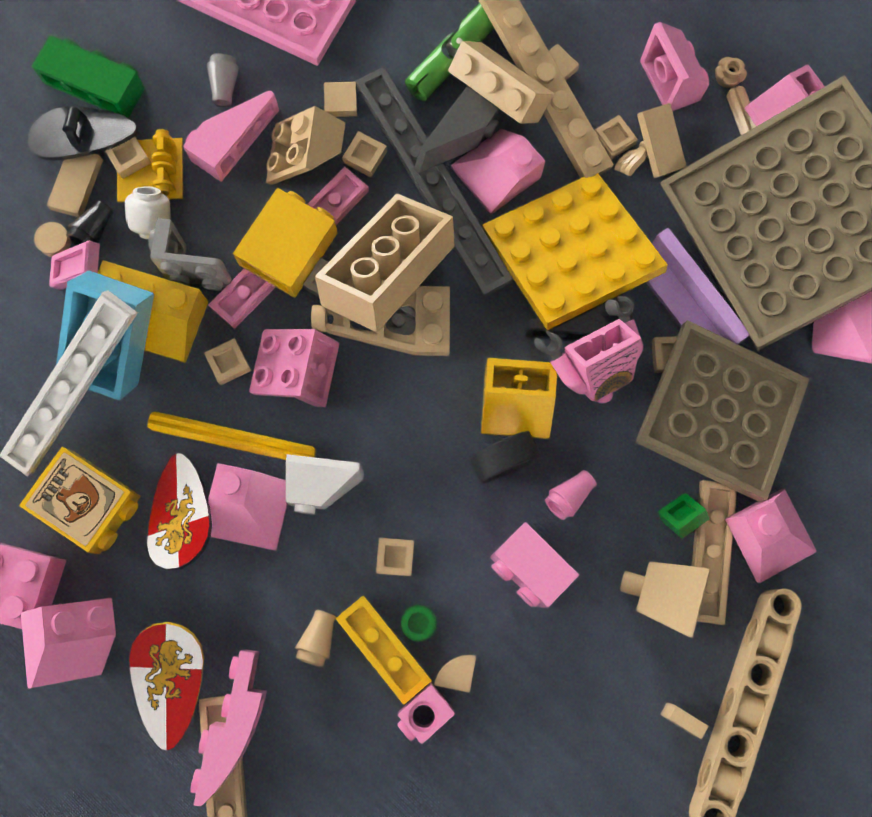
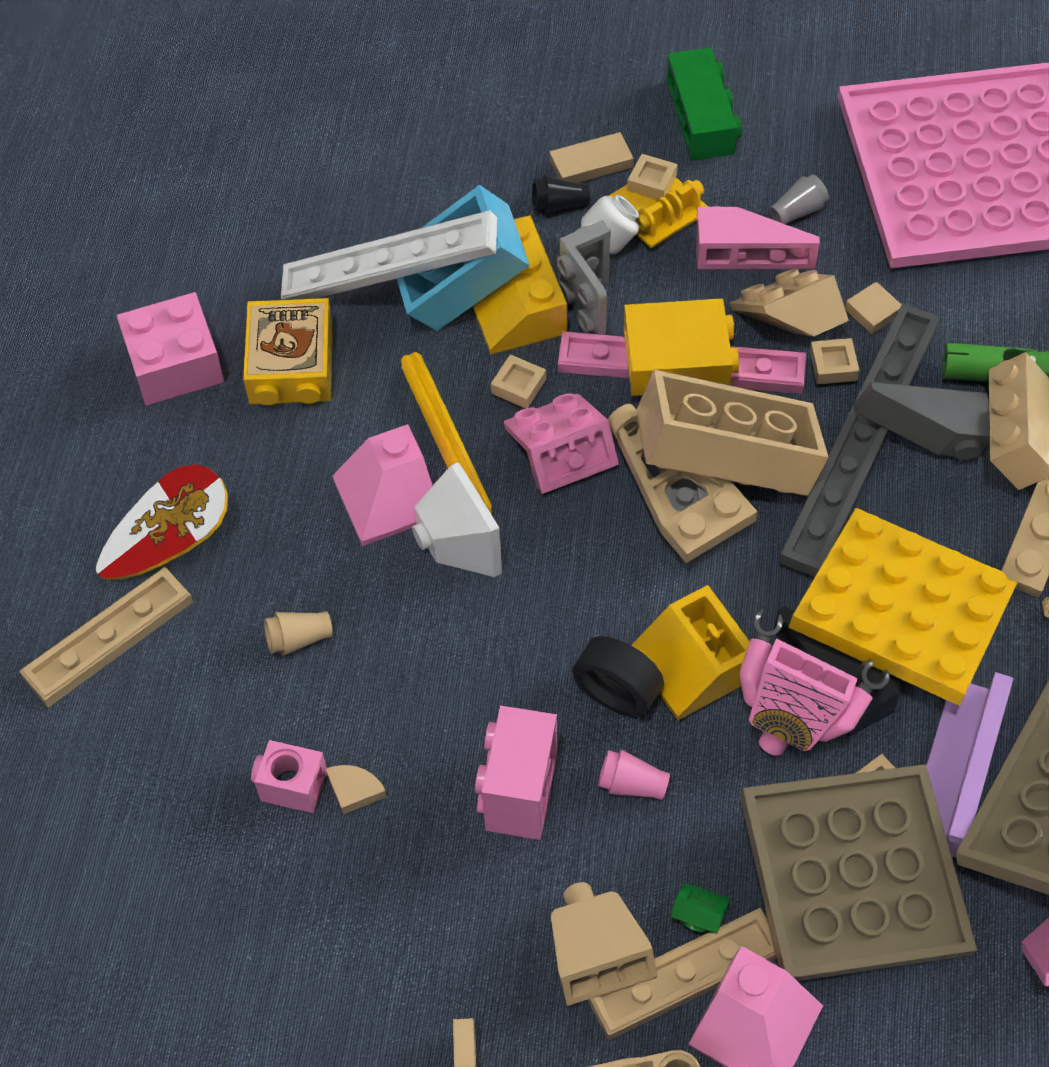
camera: 60 degrees right, 20 degrees down
bright pink slope [21,598,116,689] -> none
shield [27,106,138,161] -> none
tan tile [34,222,71,257] -> none
bright pink tile [49,240,100,290] -> none
shield [147,453,212,570] -> none
bright pink slope [191,649,267,806] -> none
yellow plate [335,595,432,705] -> none
tan tile [376,538,414,576] -> none
green tile [401,605,437,642] -> none
bright pink slope [451,129,545,215] -> none

